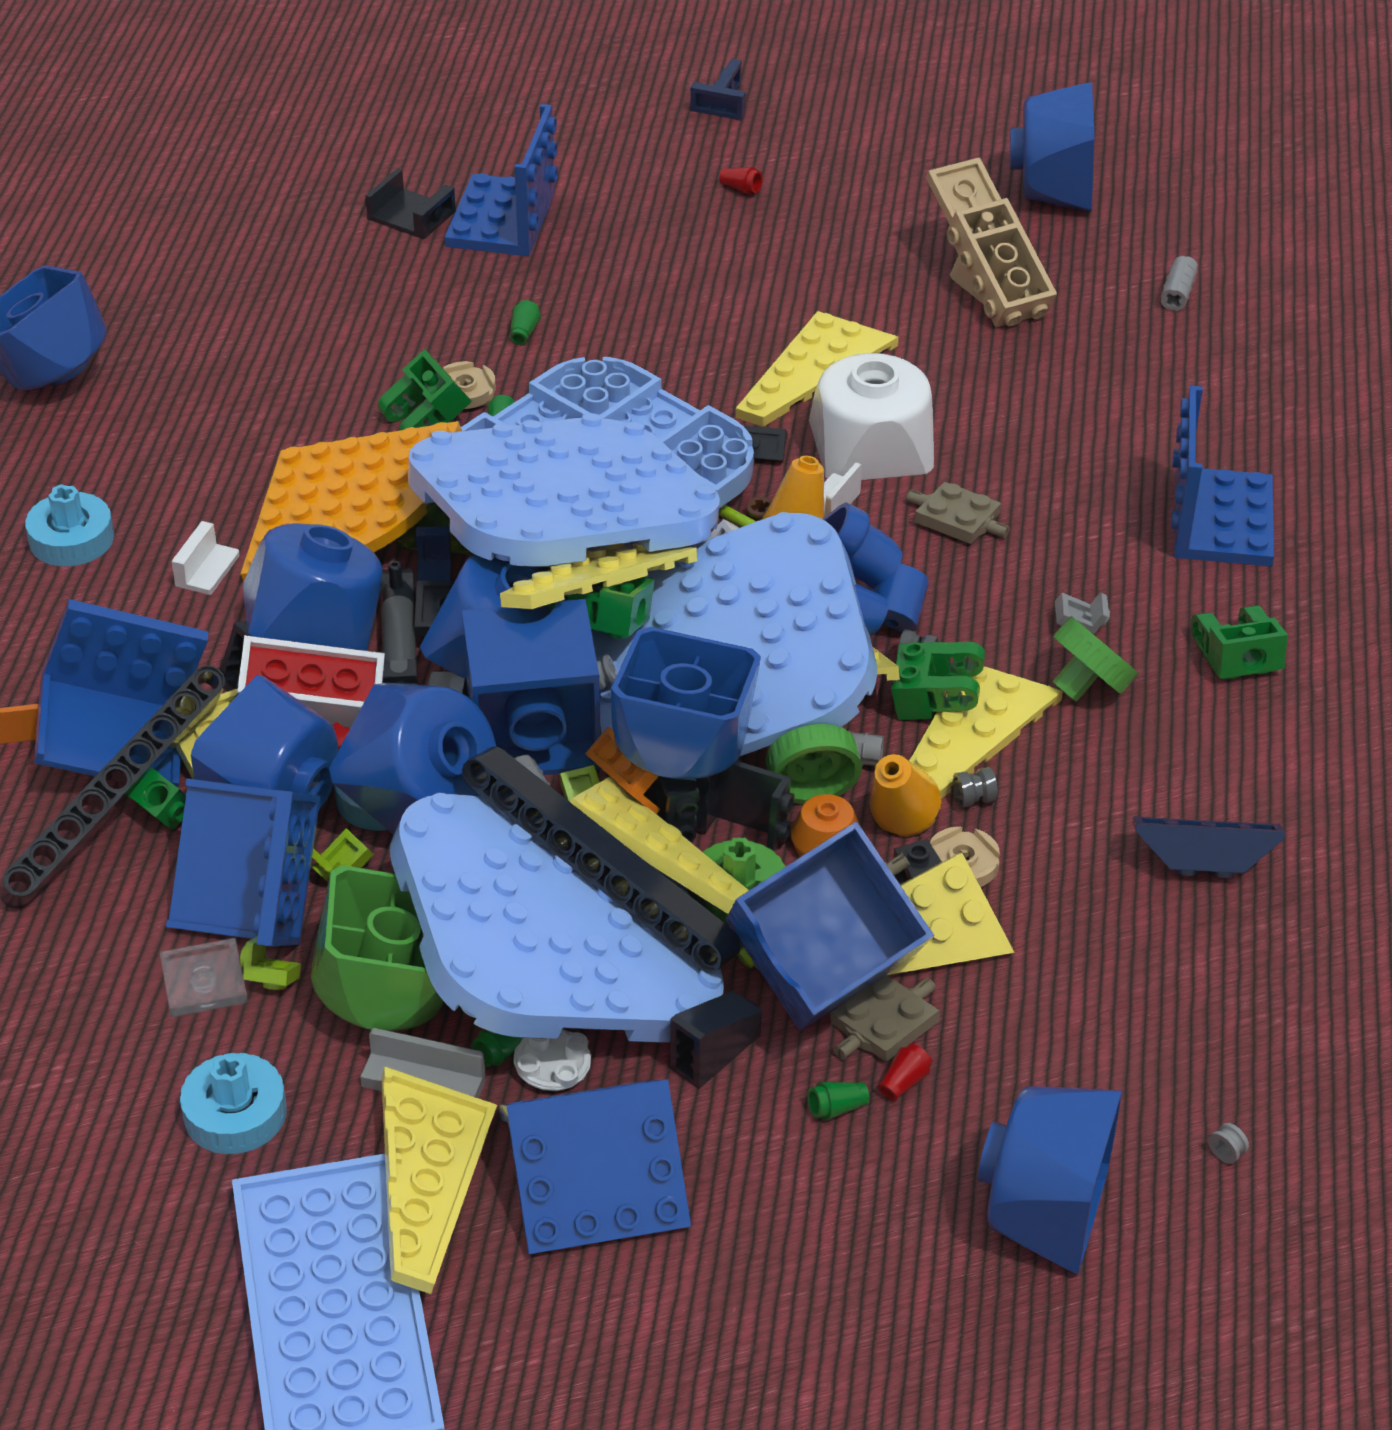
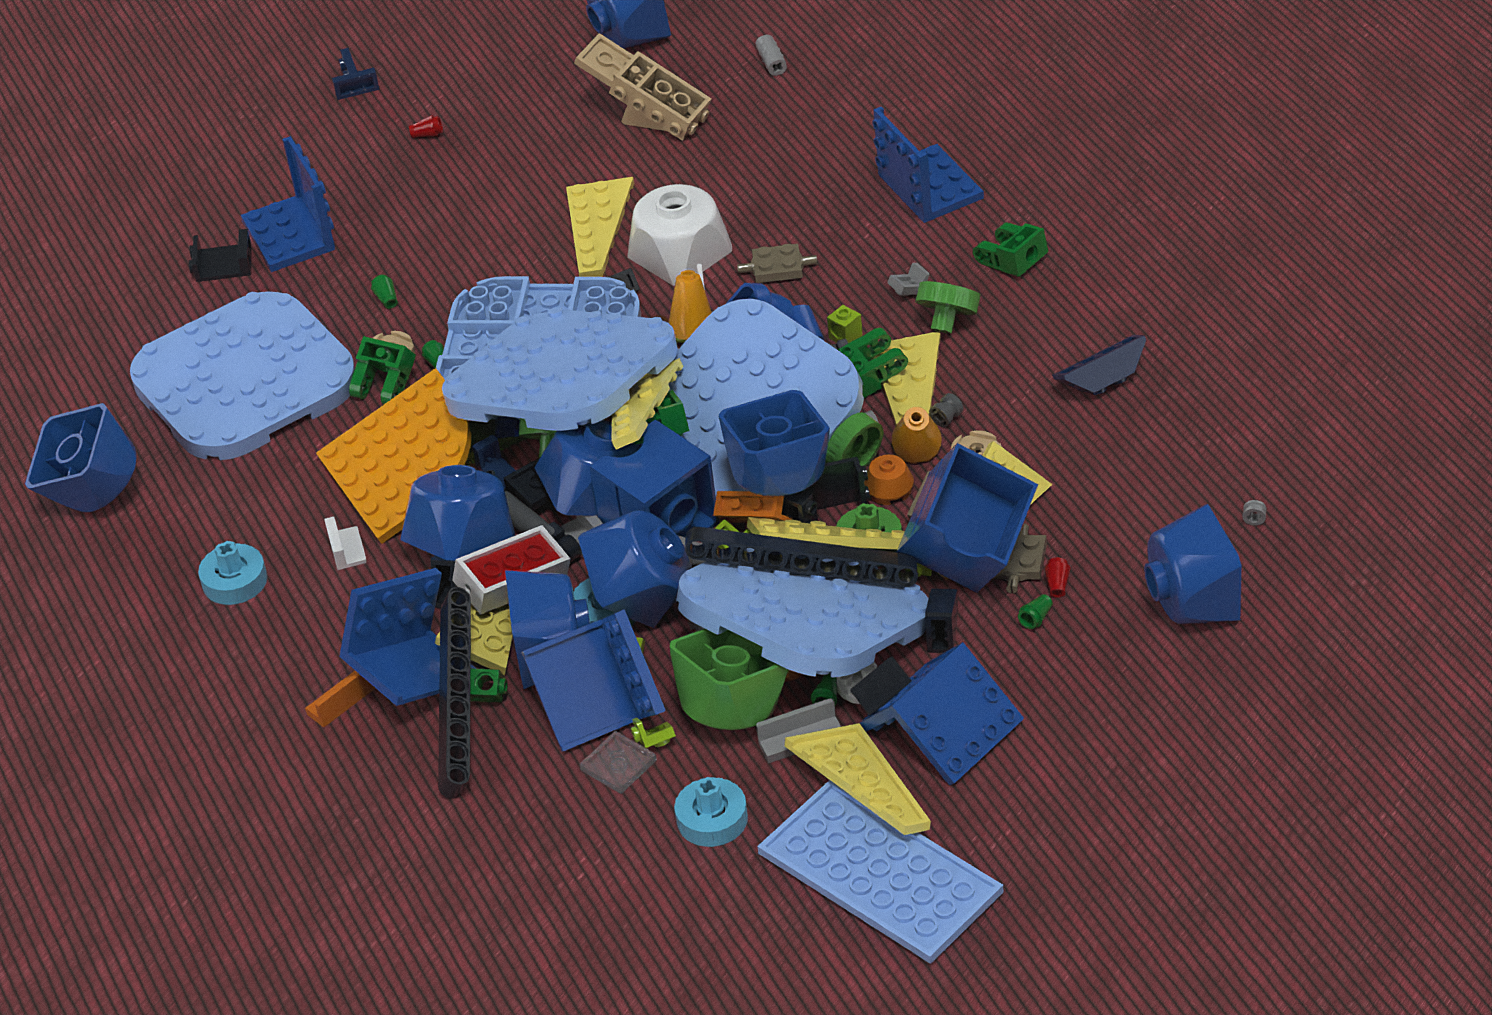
camera: 30 degrees left, 0 degrees up
none -> light blue plate [130,292,355,460]
none -> lime brick [827,305,863,343]
none -> black panel [850,657,912,715]

